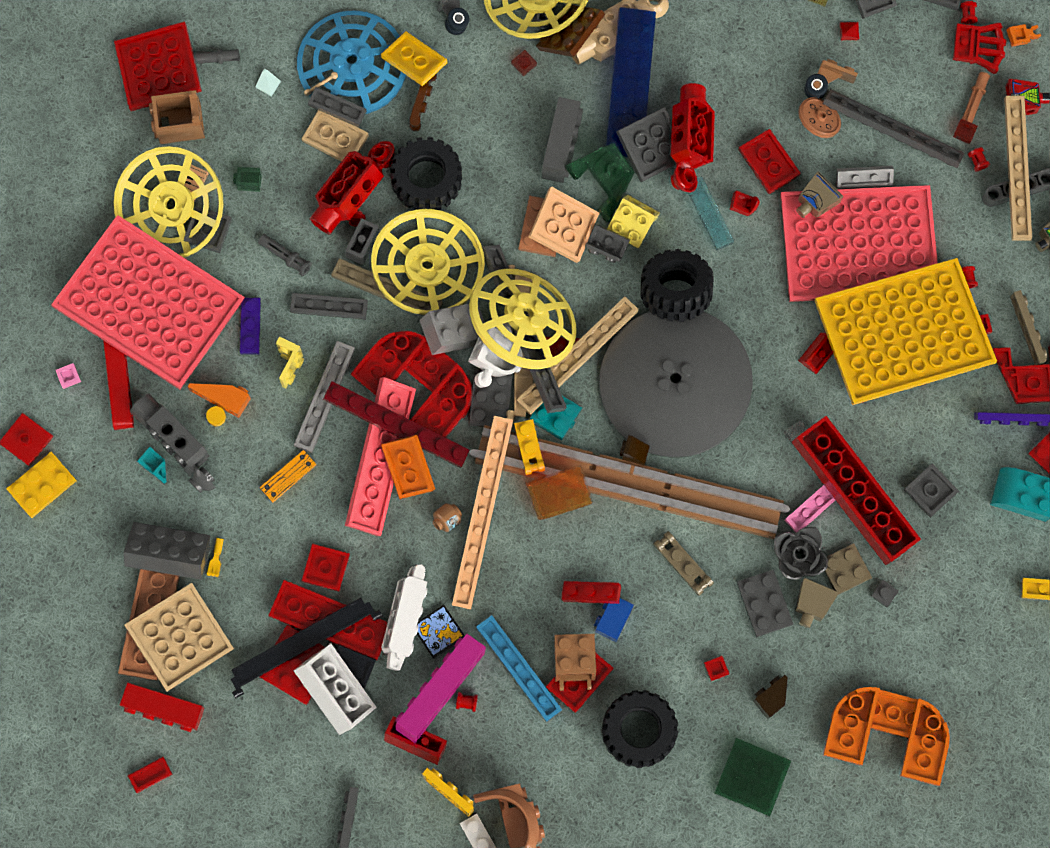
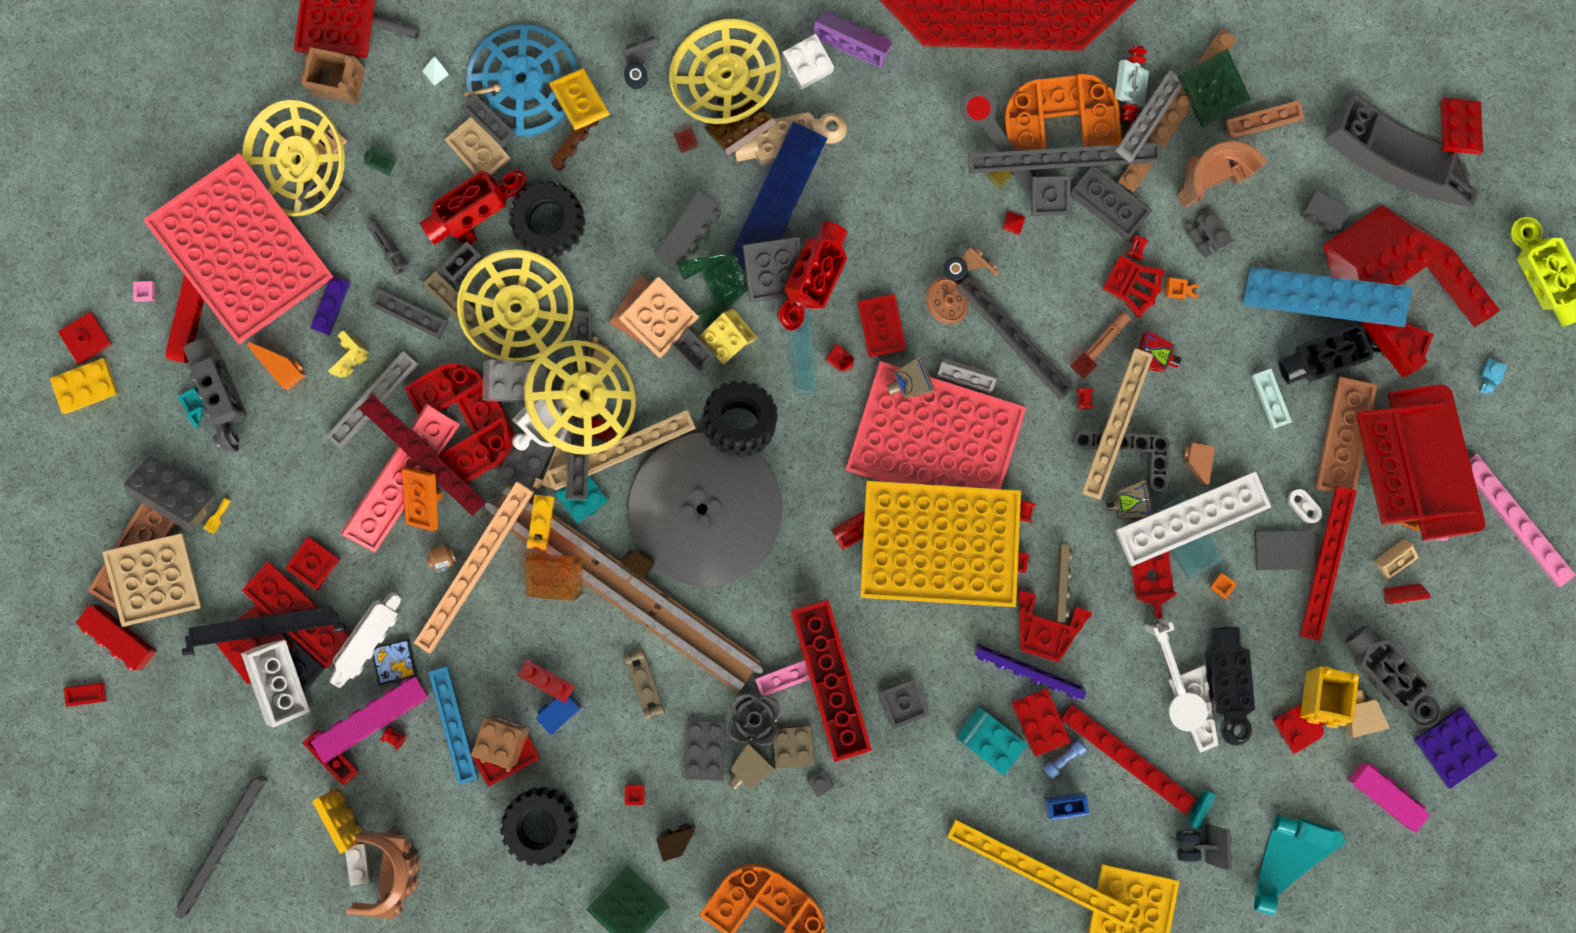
camera: 30 degrees right, 10 degrees up
yellow tile [206,406,226,426] -> none
light orange tile [260,450,316,503] -> none

